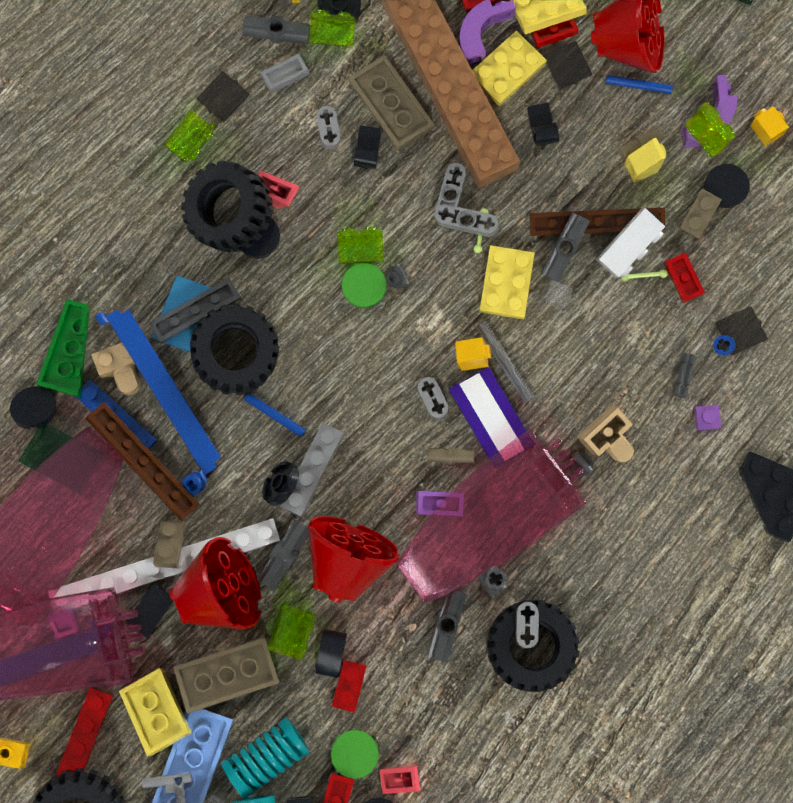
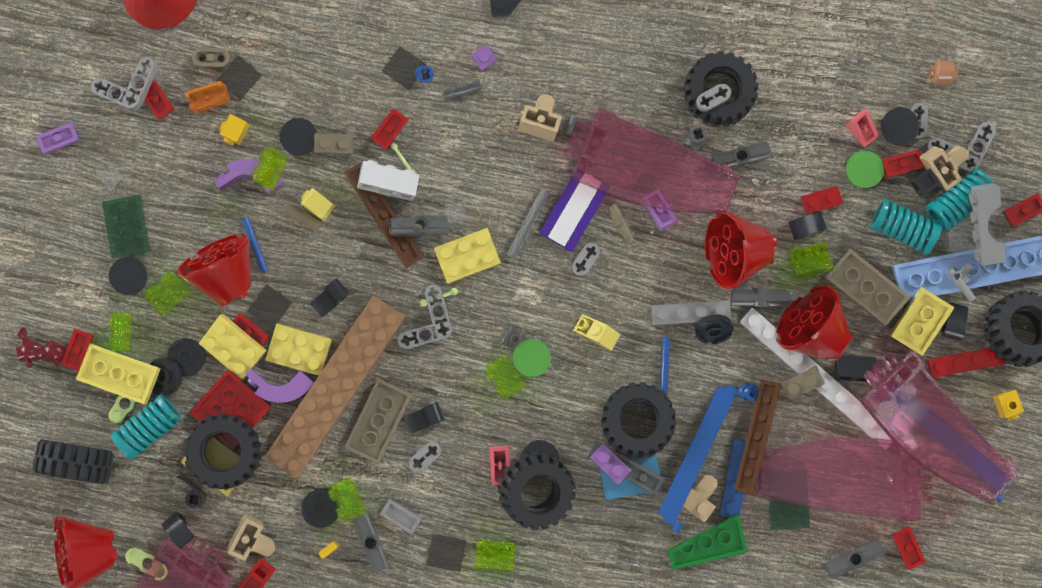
camera: 120 degrees left, 5 degrees up
black tile [9,386,57,429] -> none
yellow brick [455,337,491,371] -> none
none -> light yellow slope [573,314,621,351]
none -> medium lavender plate [590,444,631,485]
none -> black panel [941,302,968,341]

